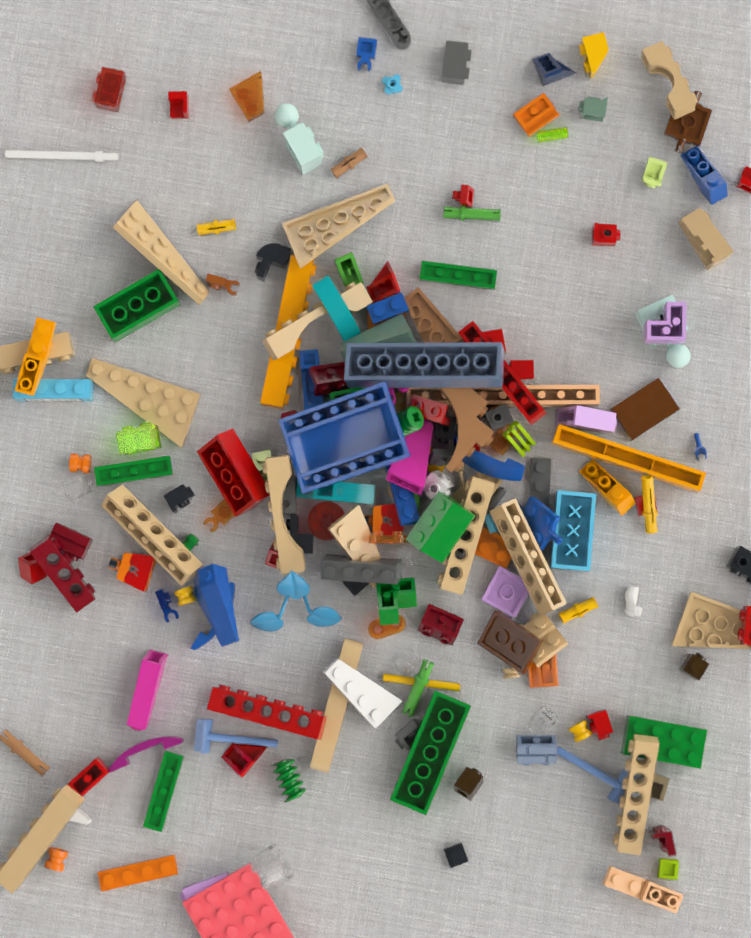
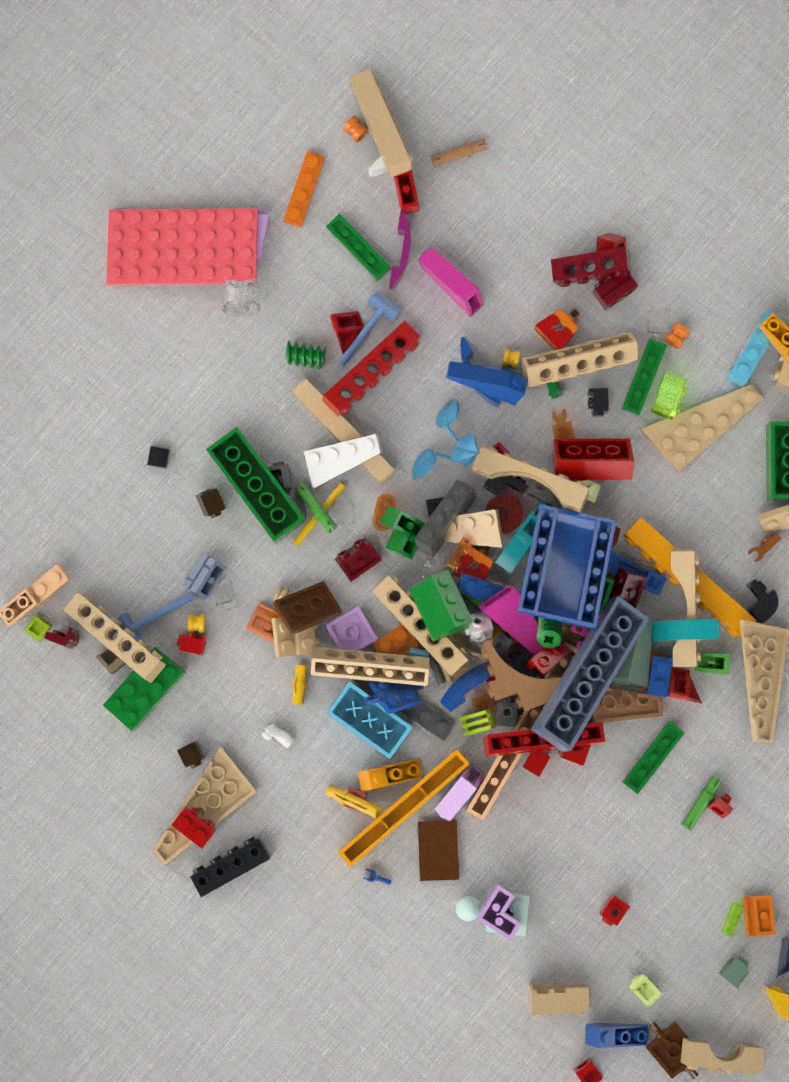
camera: 120 degrees right, 0 degrees up
clear blue plate [155,589,179,623] -> none

